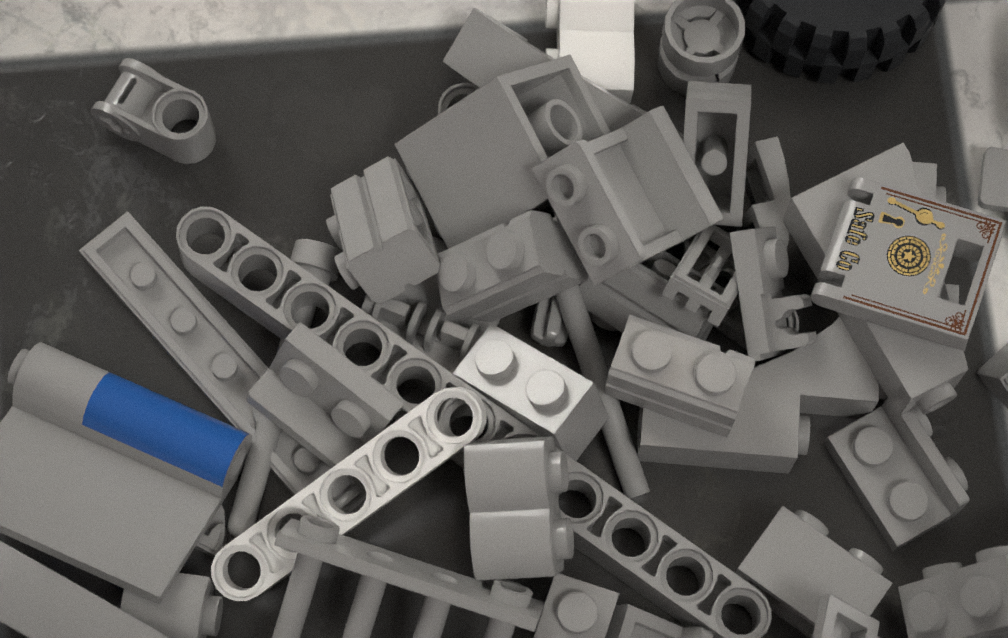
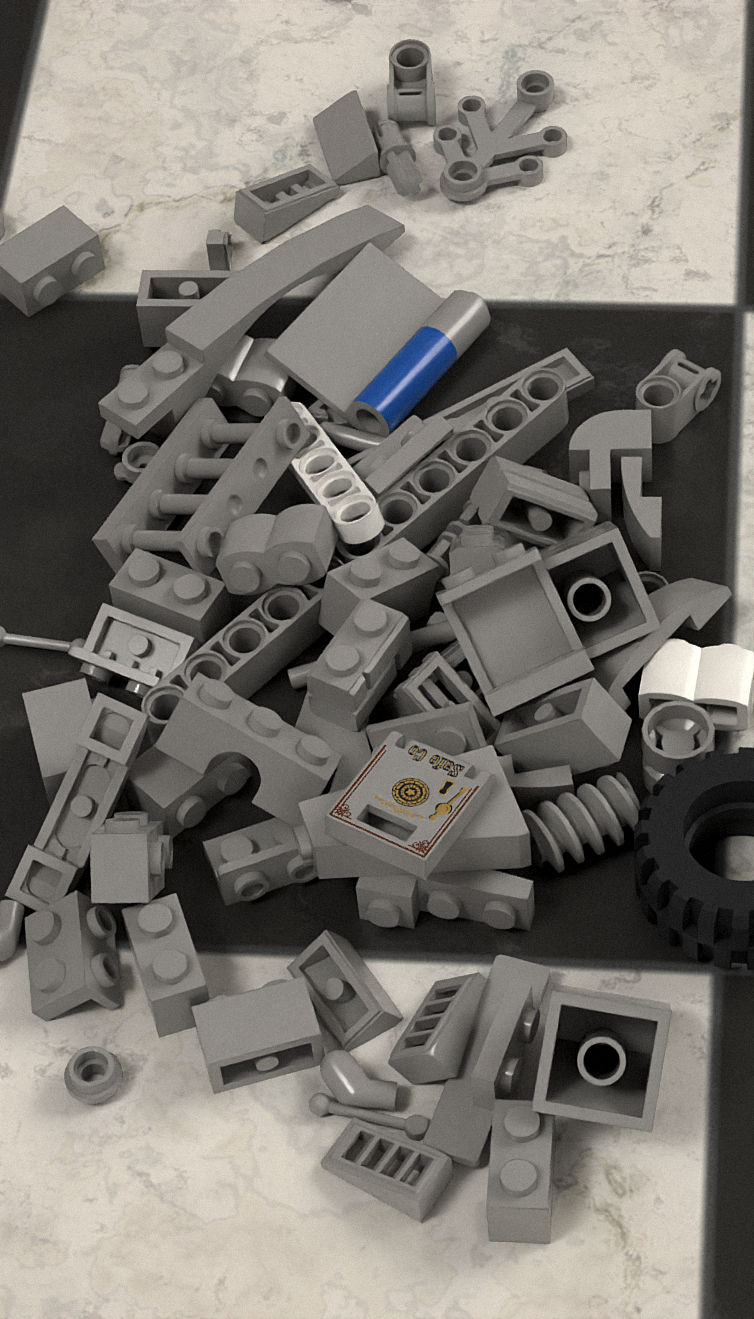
camera: 110 degrees right, 20 degrees down
none -> light grey arch [154,672,343,827]
none -> light grey piece [521,772,641,873]
none -> light grey brick [569,409,652,523]
none -> light grey slope [621,457,662,571]

